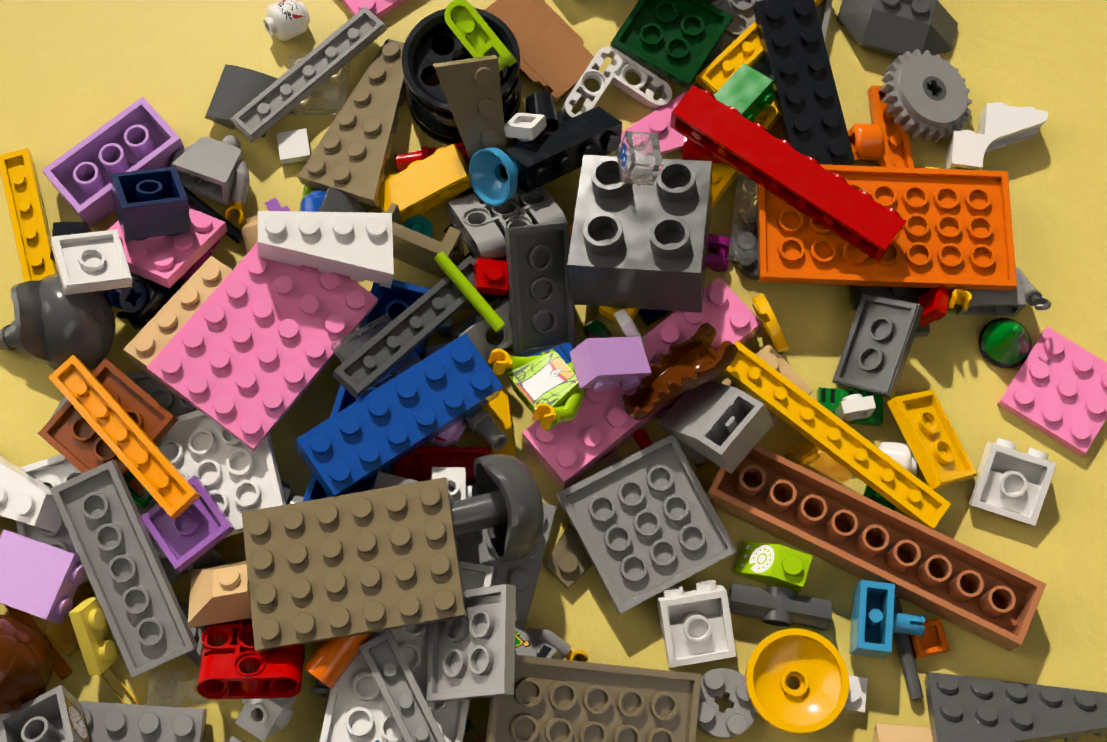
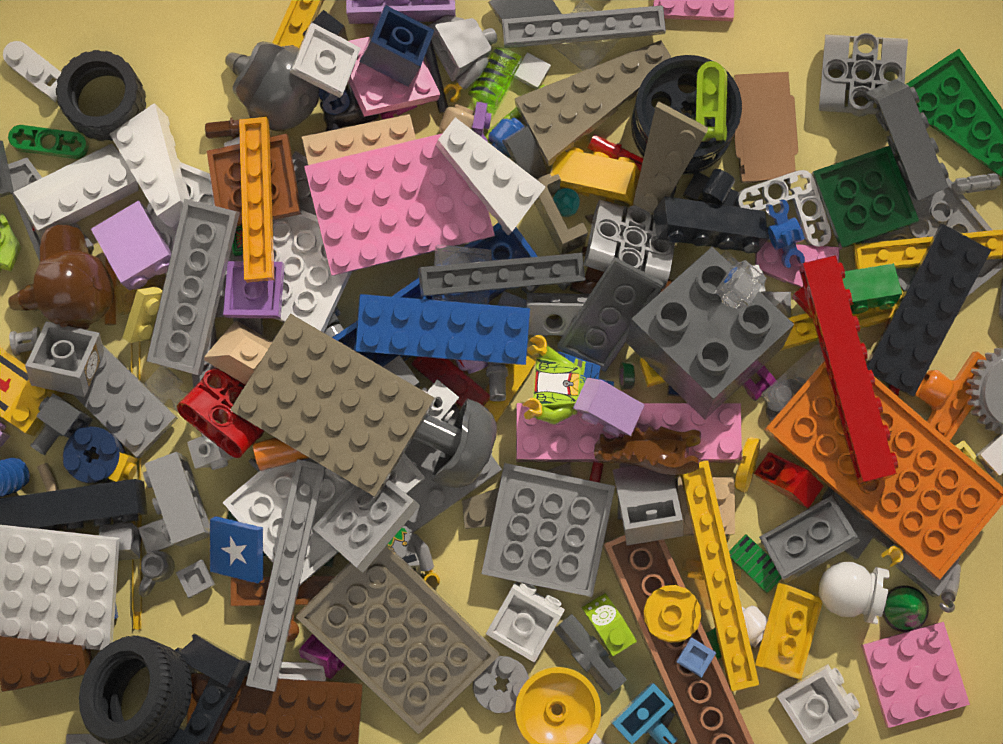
camera: 40 degrees right, 10 degrees up
lime bar [433,251,506,333] -> none
dark azure piece [469,147,518,206] -> none
red plate [474,258,508,296] -> none
white plate [504,112,547,142] -> none
white tile [613,309,646,347] -> none
white plate [835,394,876,422] -> none
red plate [917,286,950,327] -> none
none -> reddish brown axle [205,117,249,139]
none -> clear neon green brick [468,47,522,110]
none -> yellow tile [643,585,701,643]
none -> medium blue tile [676,637,716,678]
none -> red slope [754,452,823,509]
none -> blue pin [766,199,805,268]
none -> white tile [819,562,889,625]

